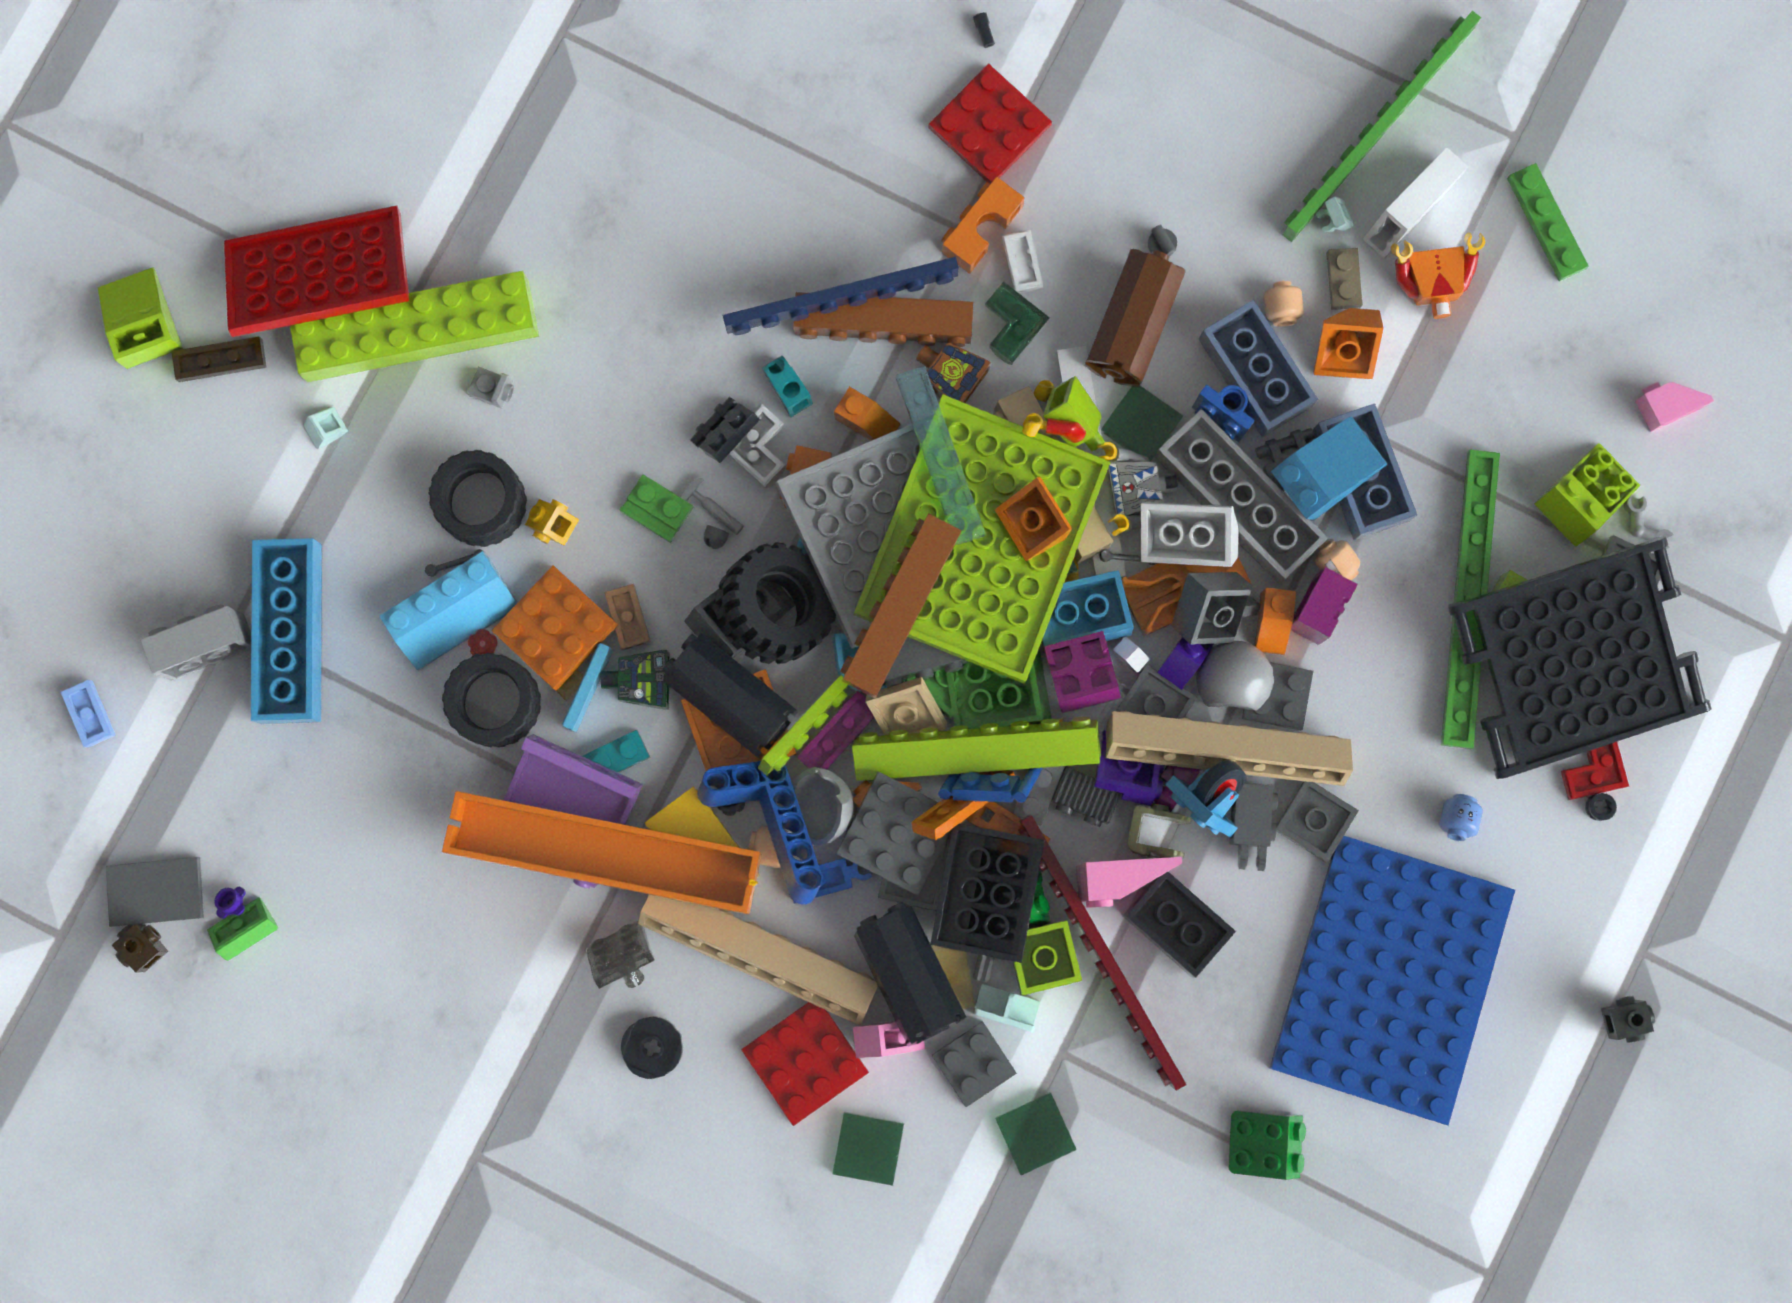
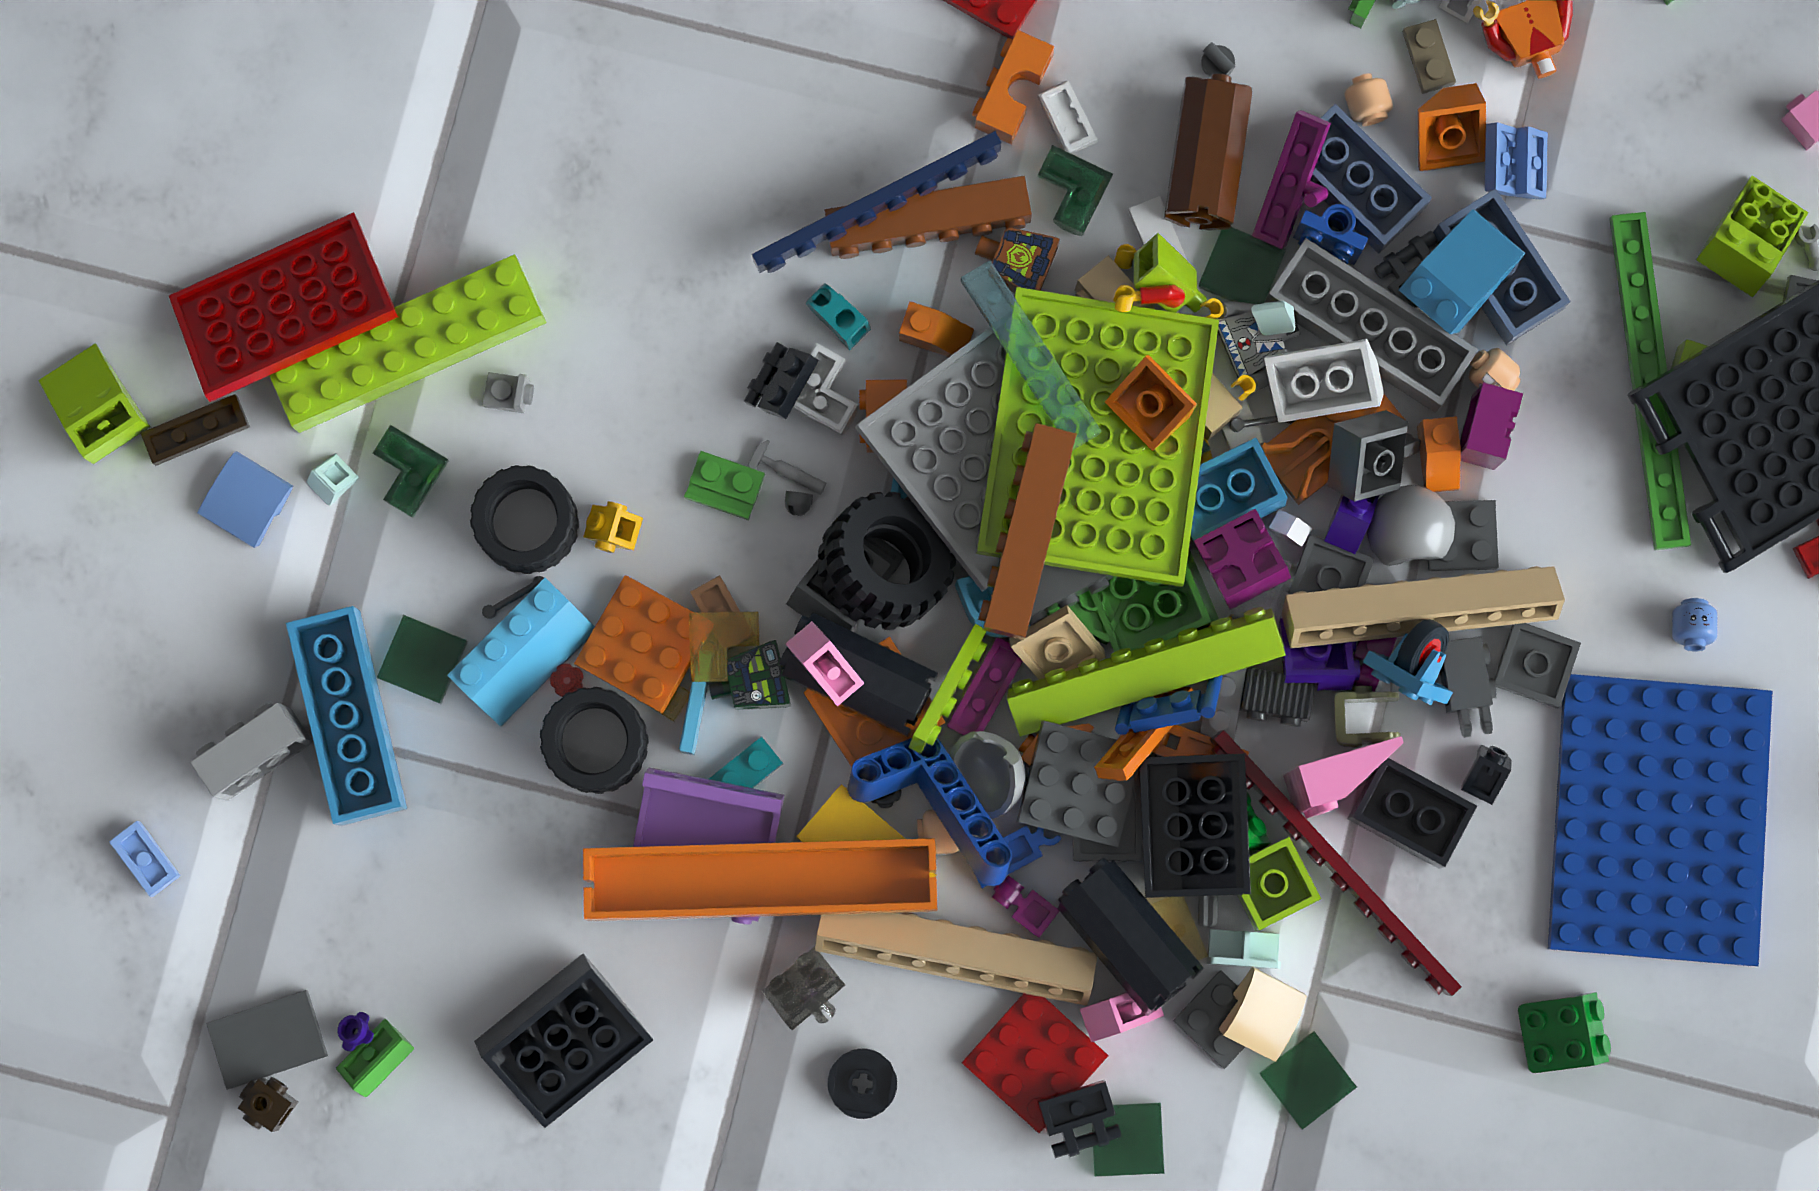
camera: 10 degrees left, 0 degrees up
none -> medium blue slope [197,451,294,548]
none -> clear green brick [372,425,449,518]
none -> clear green tile [377,615,468,704]
none -> black slope [474,953,653,1128]
none -> clear yellow tile [689,612,760,682]
none -> bright pink slope [785,621,864,706]
none -> magenta plate [992,875,1059,938]
none -> black plate [1037,1080,1122,1158]
none -> slope [1219,966,1307,1062]
none -> light aqua slope [1251,301,1295,336]
none -> magenta plate [1252,110,1331,249]
none -> black bracket [1461,745,1512,805]
none -> medium blue slope [1485,122,1548,199]

